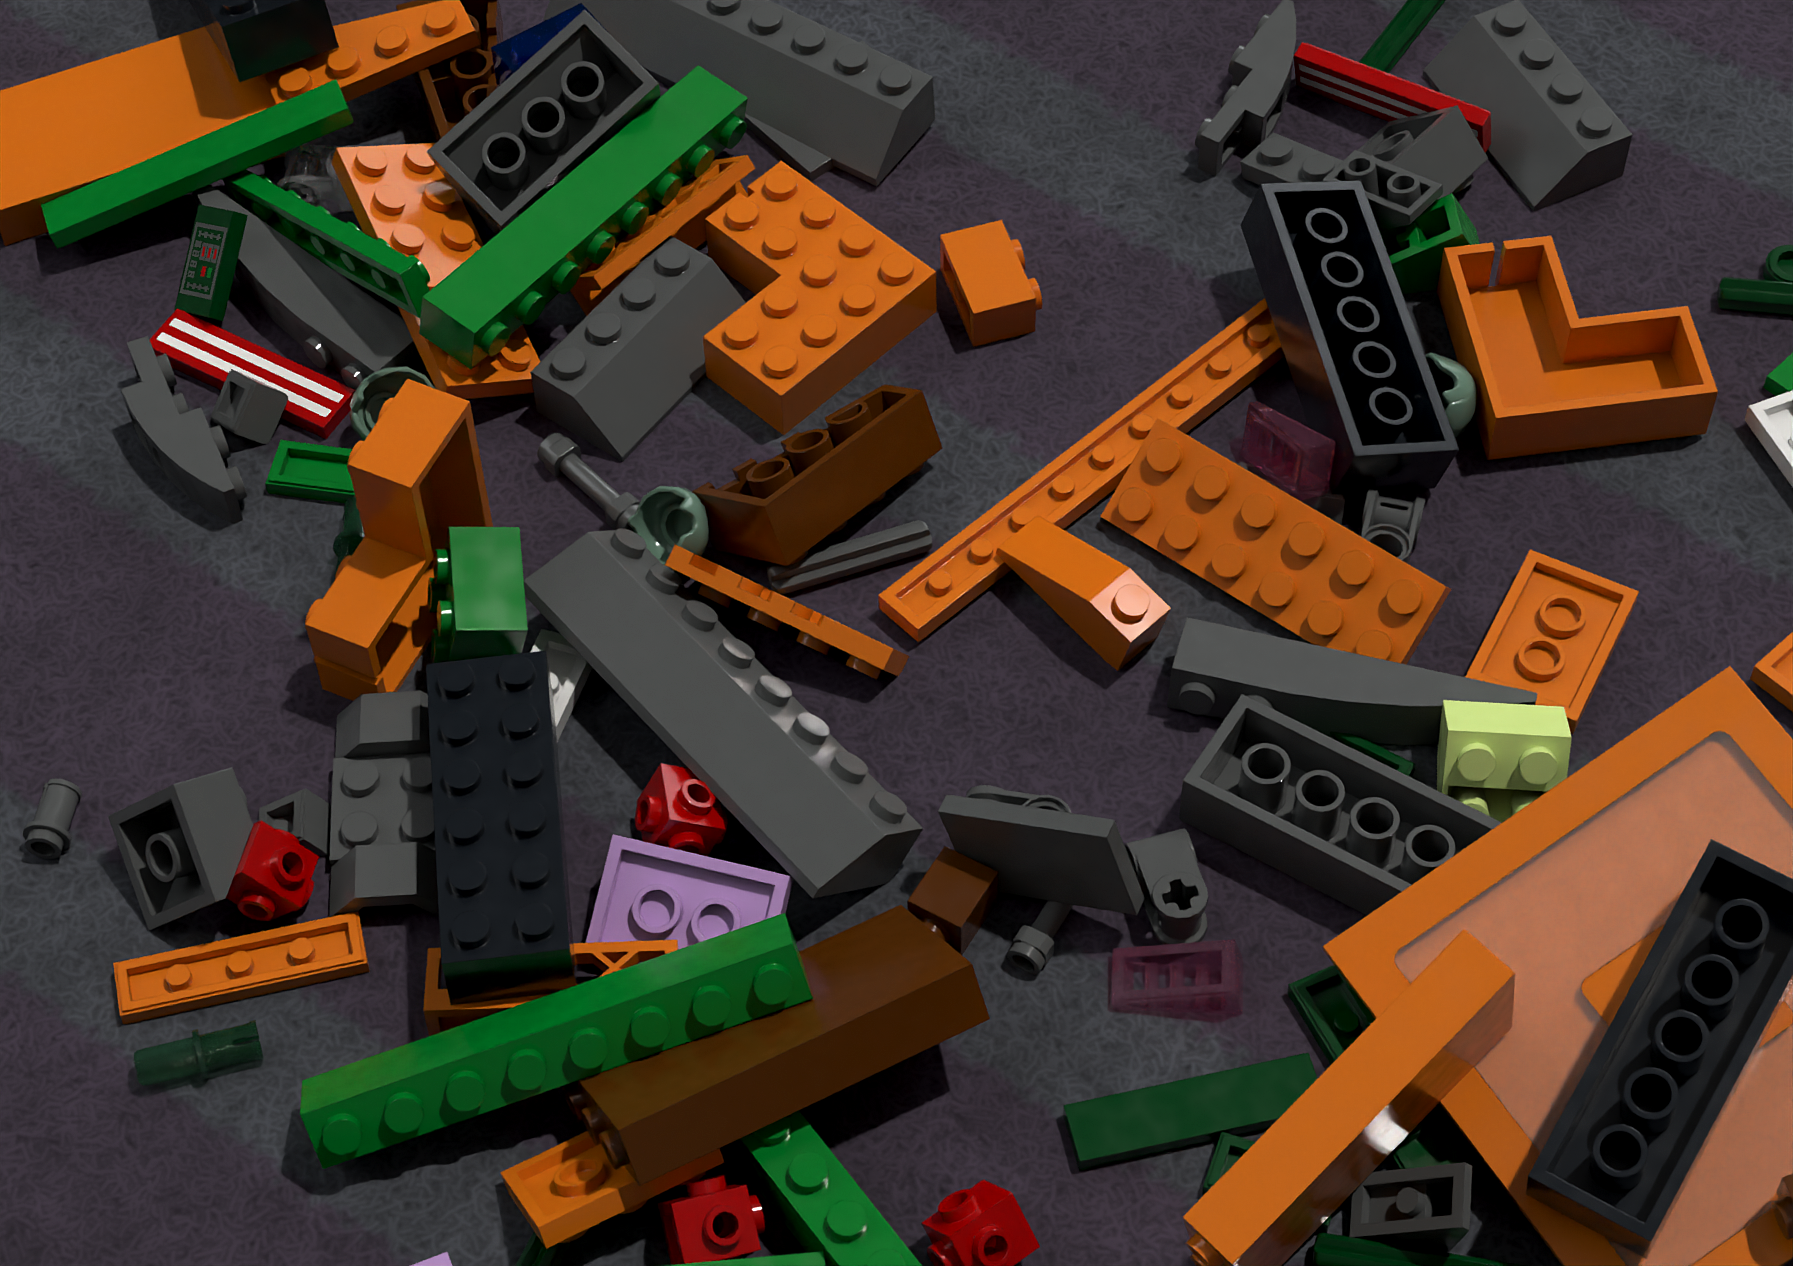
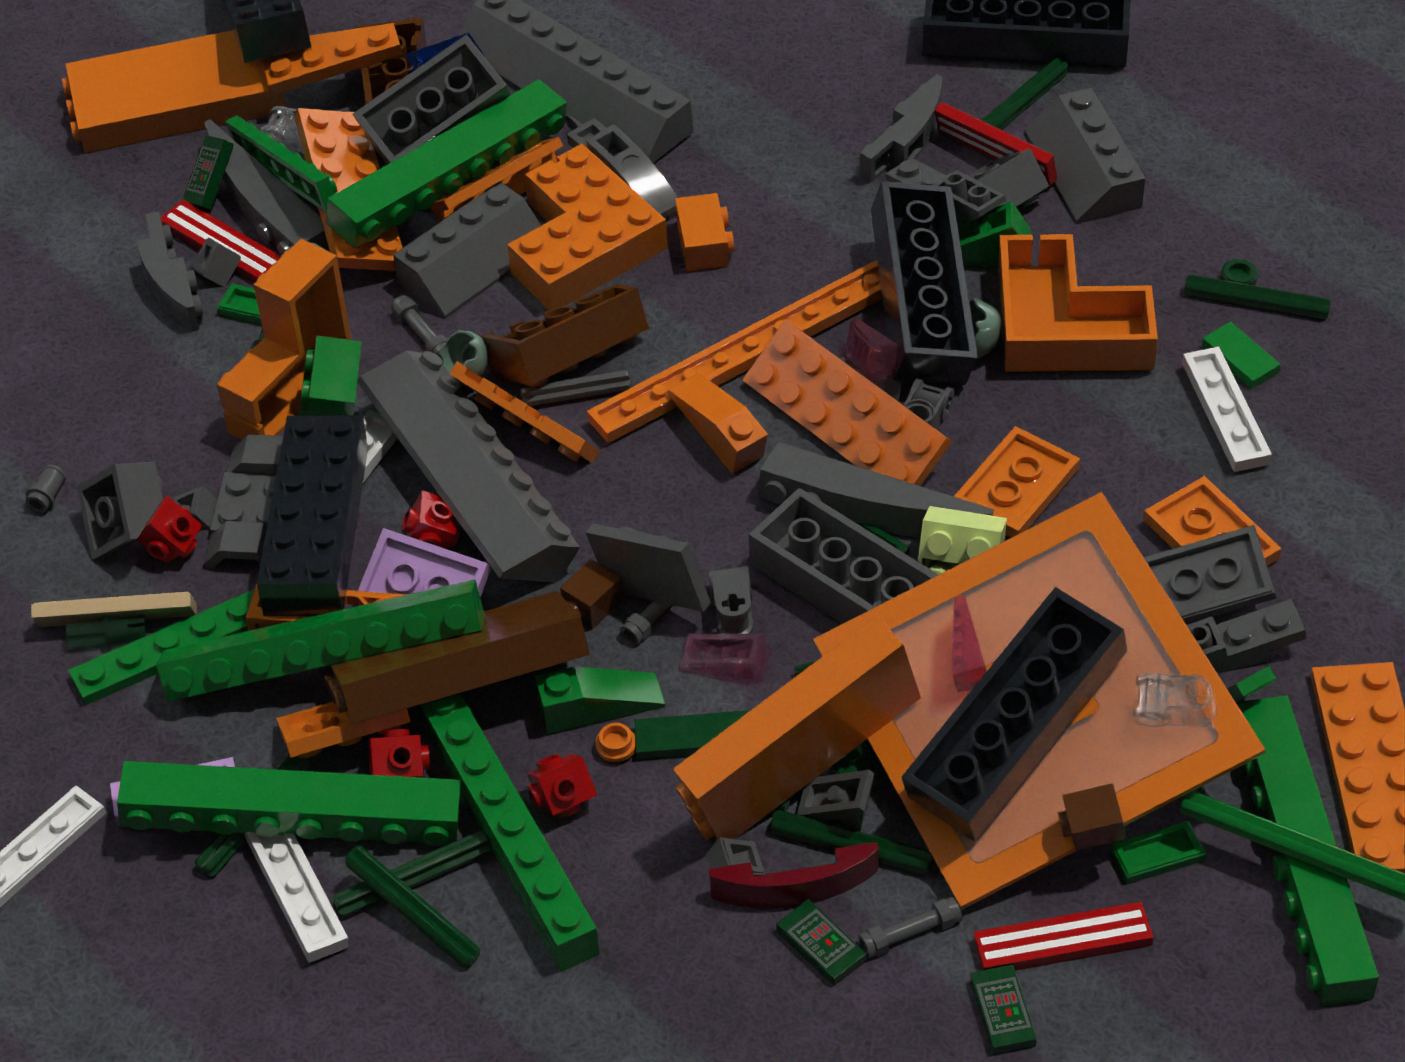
camera: 10 degrees right, 5 degrees down
green tile [41,79,354,249] -> none
orange tile [113,912,370,1024] -> none
none -> tan tile [31,592,197,627]
none -> green plate [68,589,255,706]
none -> green slope [535,666,665,735]
none -> dark grey slope [567,118,678,218]
none -> orange plate [595,723,636,762]
none -> clear pink slope [951,595,987,692]

